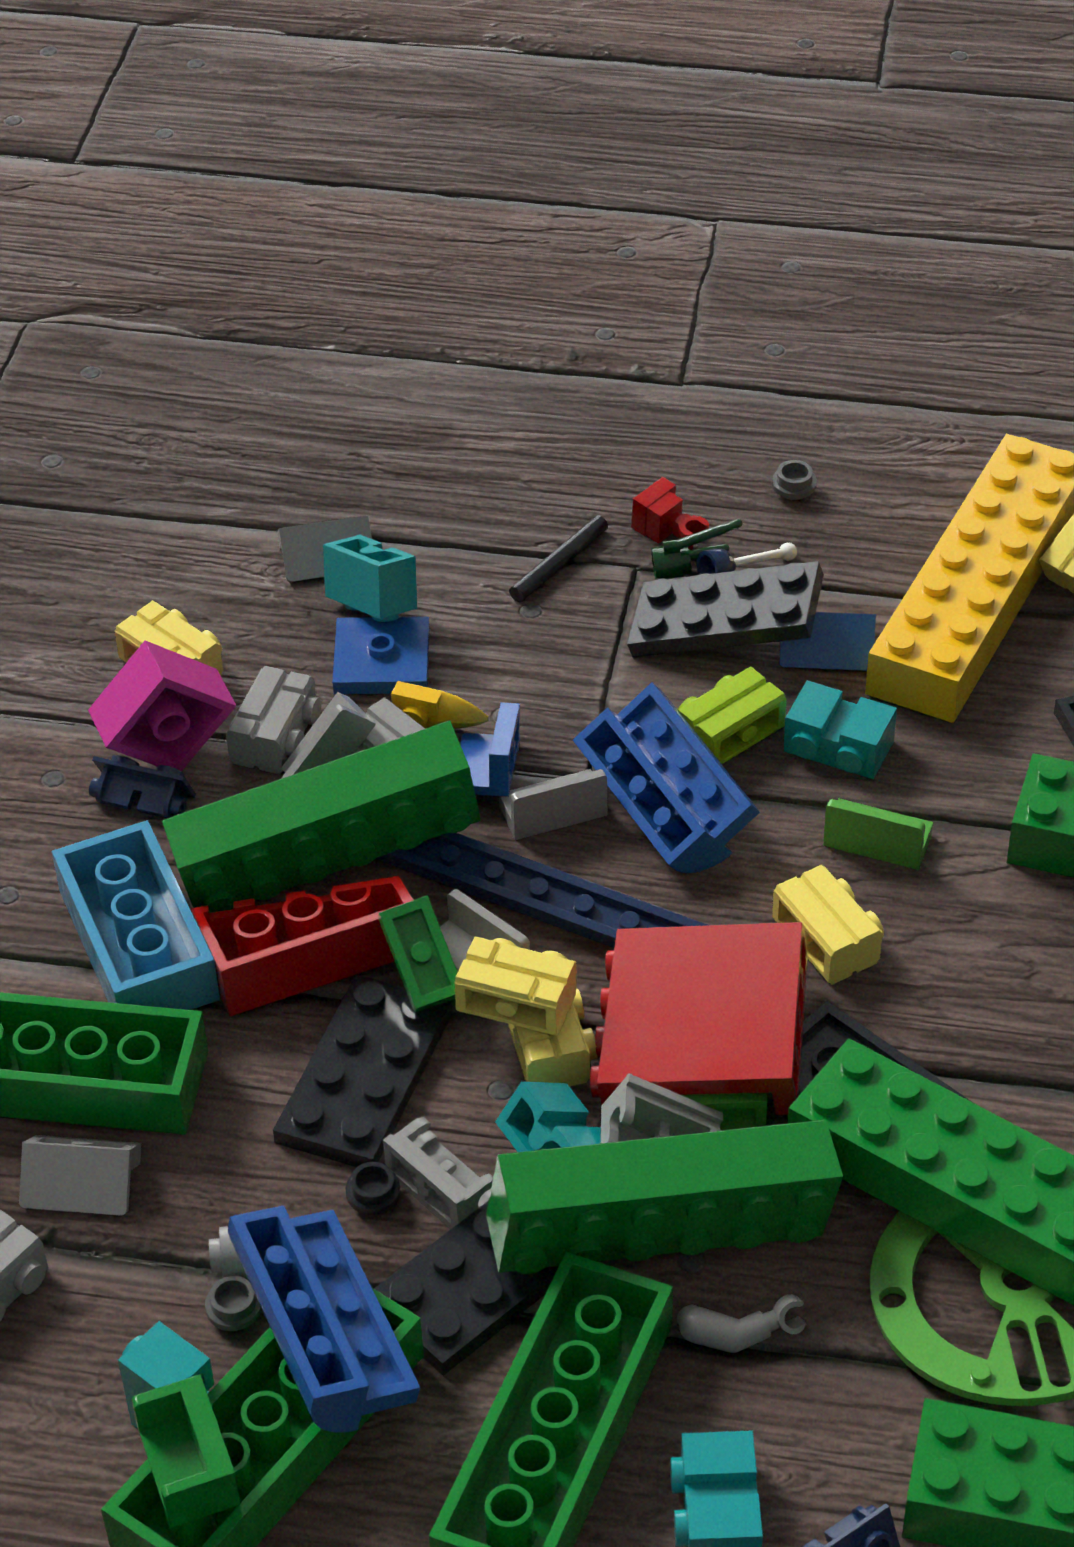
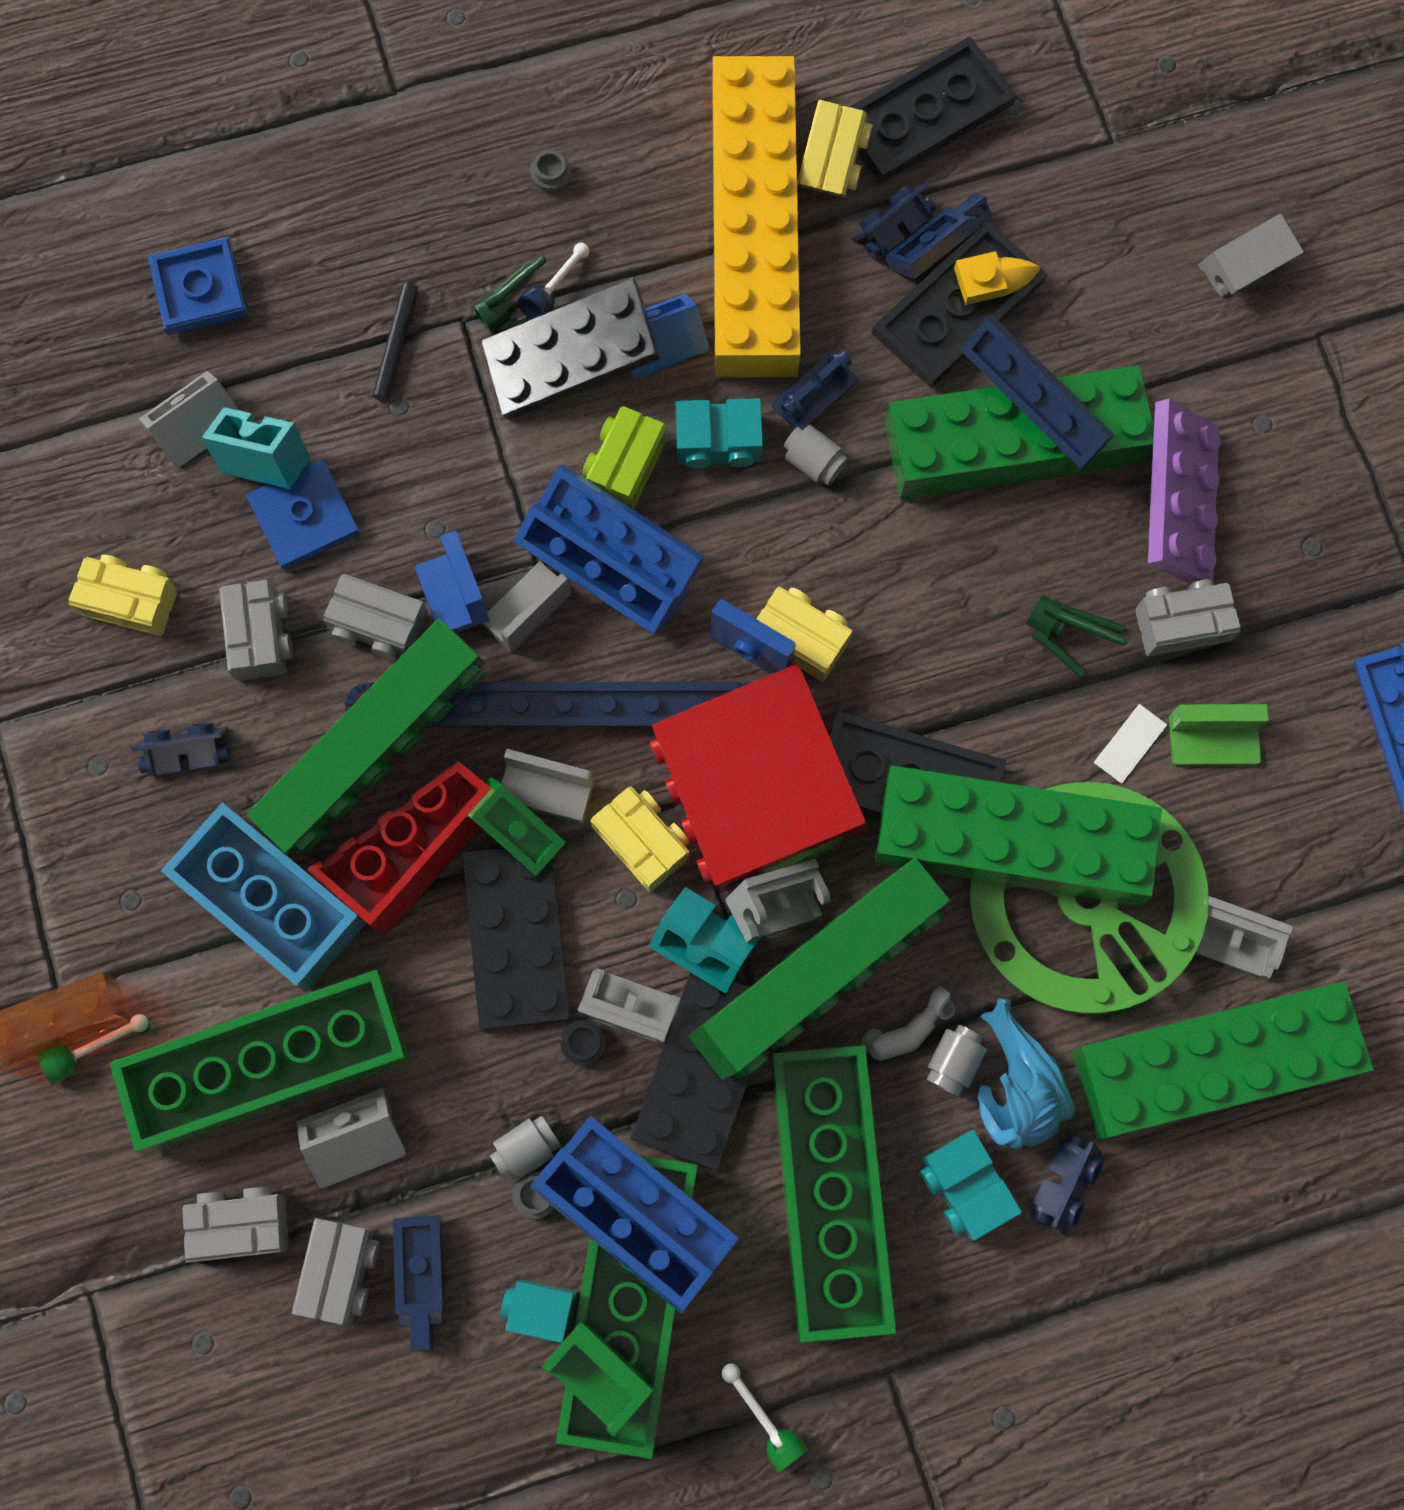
camera: 30 degrees left, 30 degrees up
dark pink brick [88,640,236,772] -> none
light grey panel [281,692,376,779] -> none
yellow plate [391,681,489,729] -> none
light yellow brick [455,936,577,1036] -> none
red piece [631,477,709,550] -> none
bright green panel [823,798,934,870] -> none
none -> blue plate [148,237,249,335]
none -> dark blue hinge [393,1215,445,1351]
none -> blue plate [711,600,796,674]
none -> dark blue hinge [771,351,859,430]
none -> light grey brick [783,425,848,486]
none -> light grey brick [926,1025,987,1097]
none -> dark azure hair [977,998,1075,1149]

